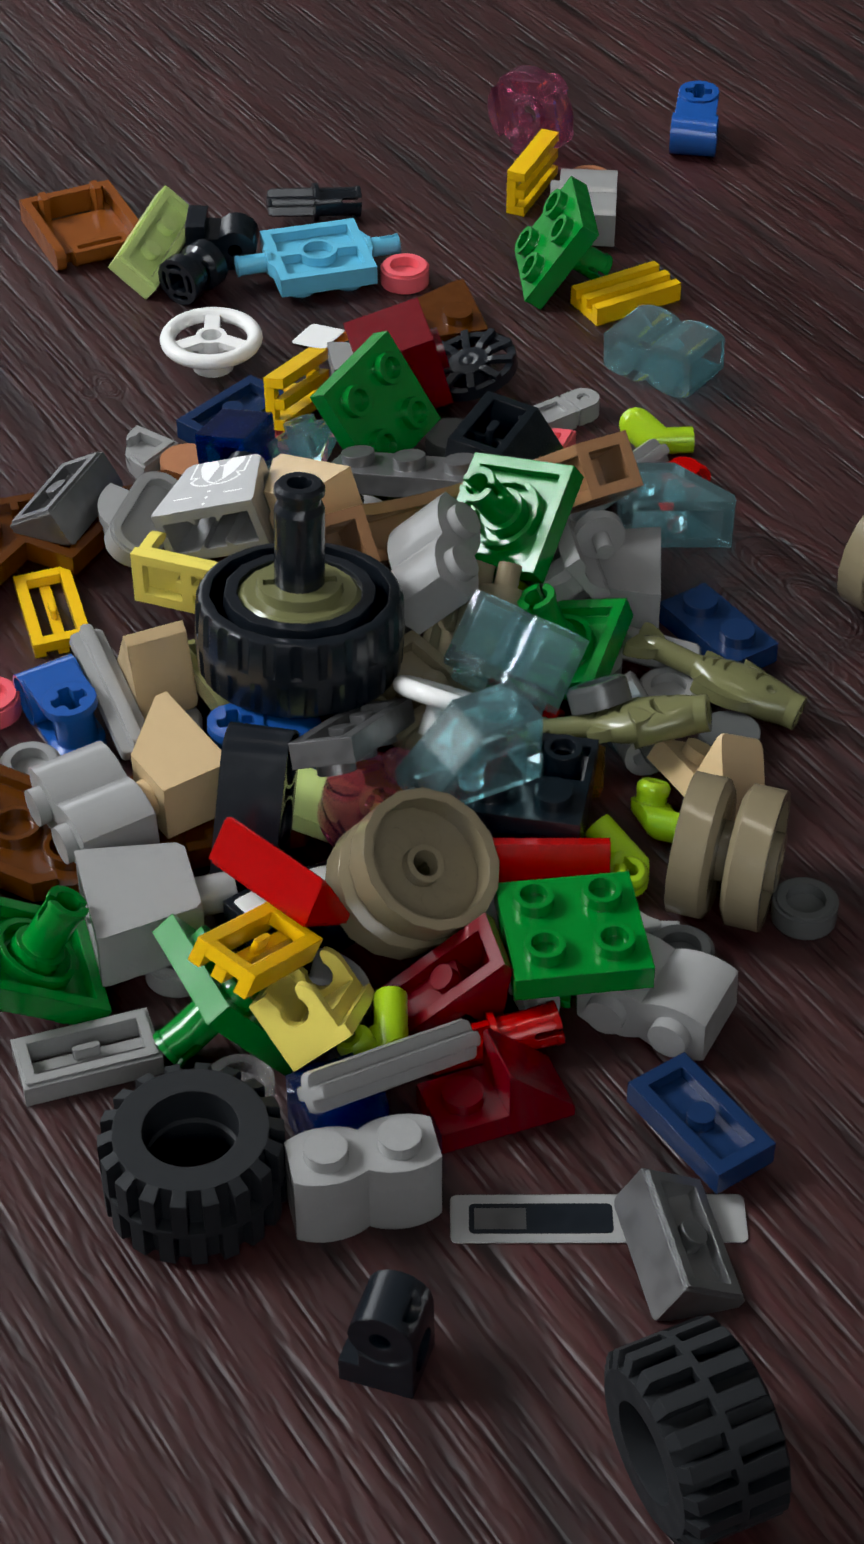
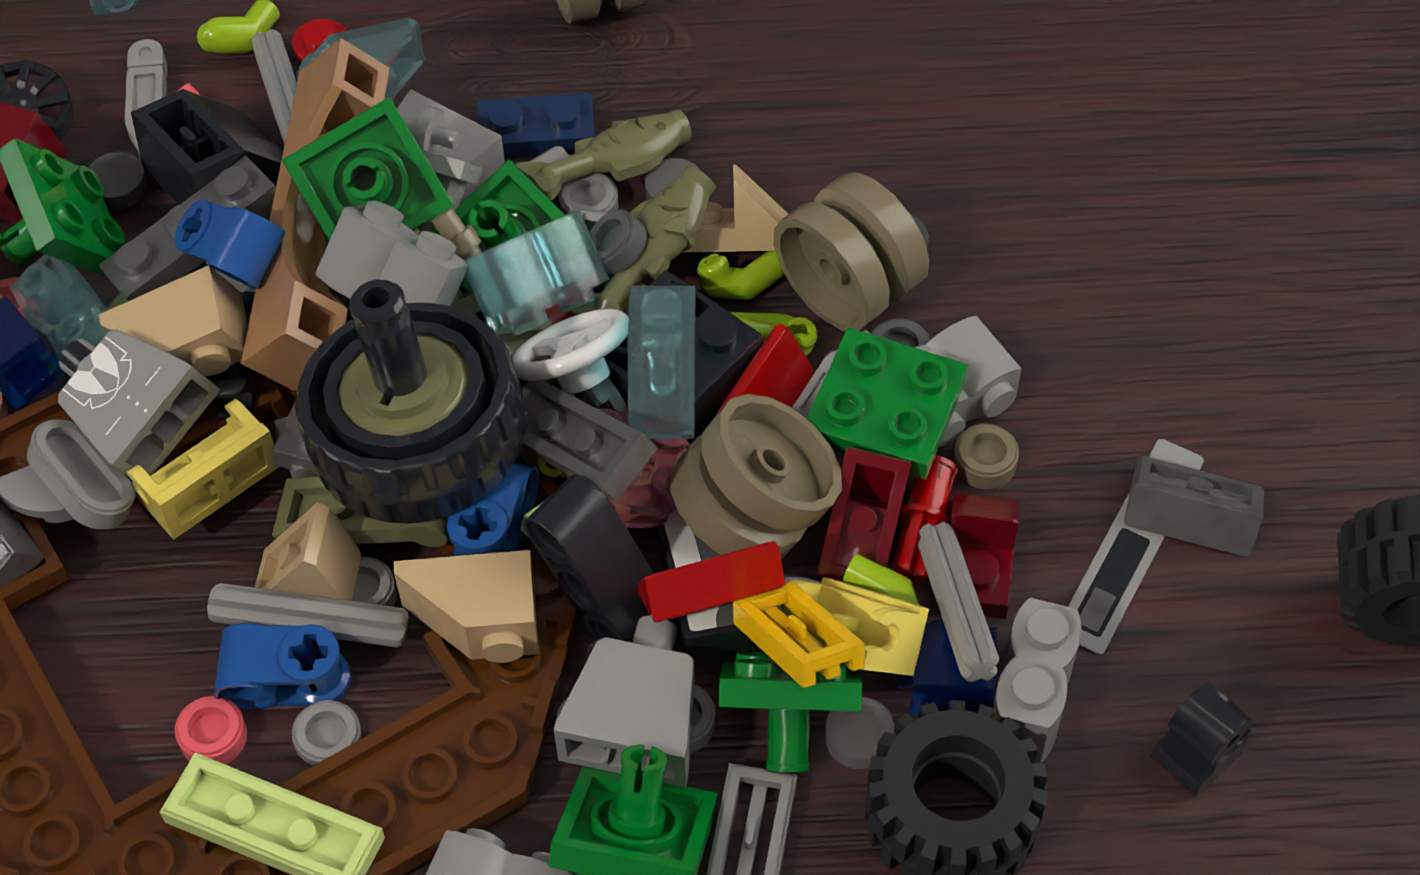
camera: 60 degrees left, 15 degrees up
yellow tile [13,567,88,658] -> none
light grey brick [24,741,160,864] -> none
dark blue plate [627,1052,776,1194] -> none
none -> blue piece [175,200,286,289]
none -> dark tan tile [953,424,1019,489]

